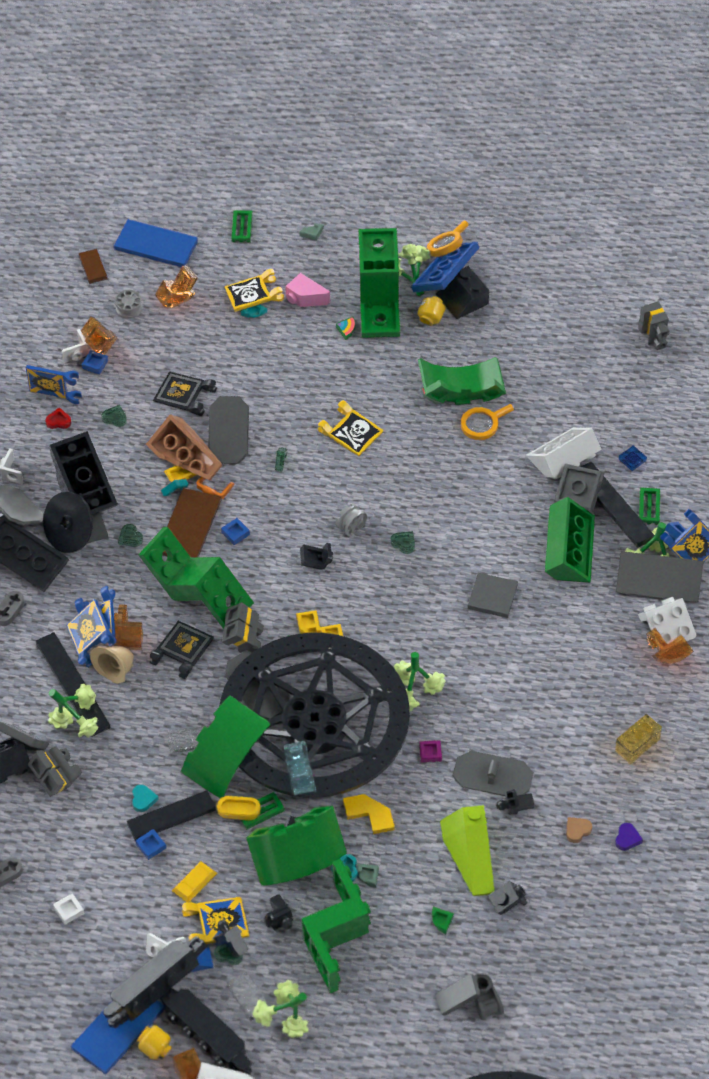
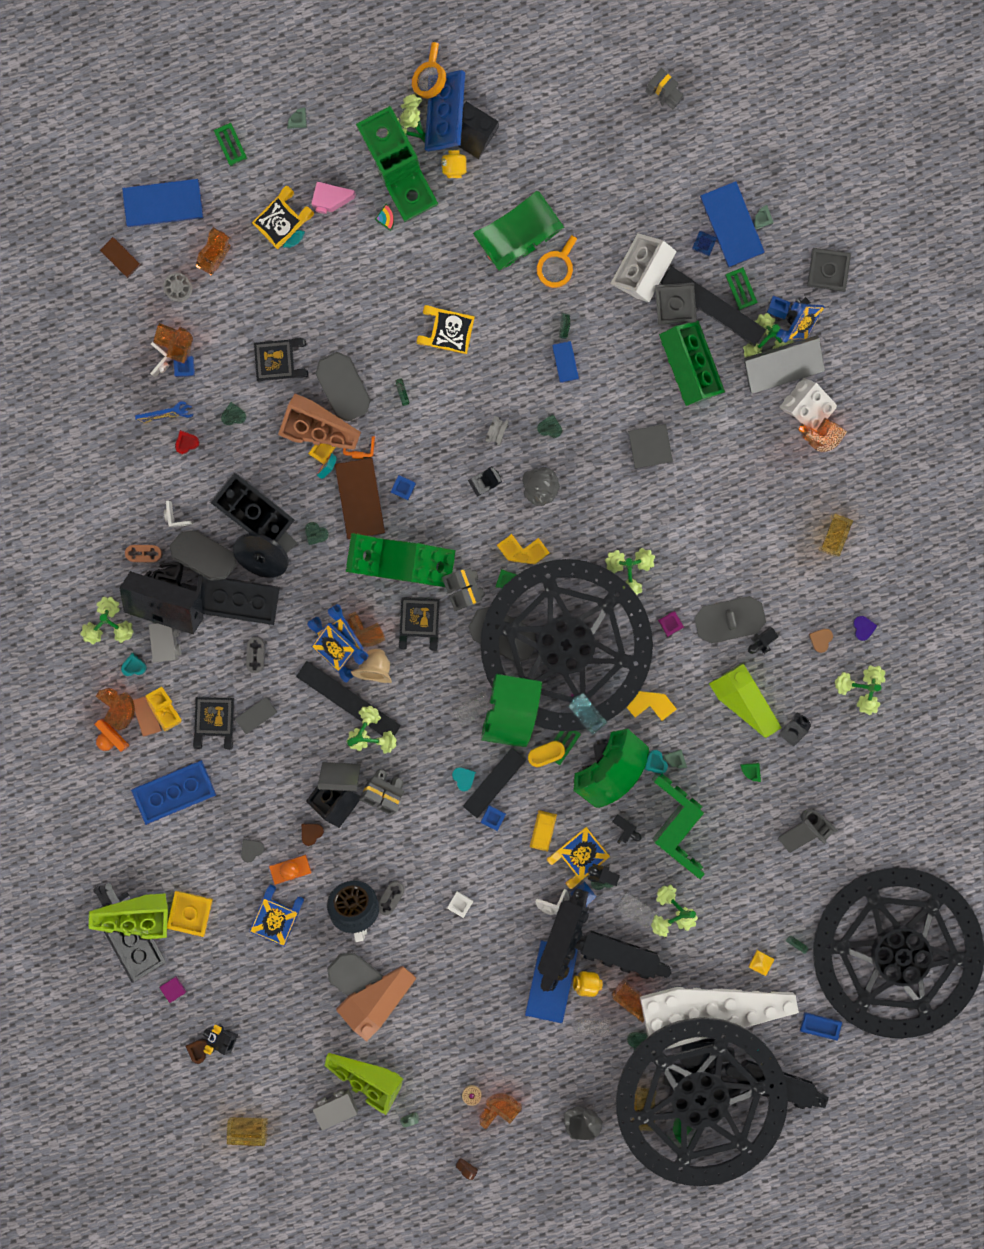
camera: 25 degrees left, 35 degrees up
none -> dark grey hair [522,467,560,506]
none -> blue tile [552,341,579,383]
none -> clear green tile [559,313,571,339]
none -> blue tile [700,181,765,268]
none -> sand green tile [754,205,774,230]
none -> yellowish green plant [835,665,886,715]

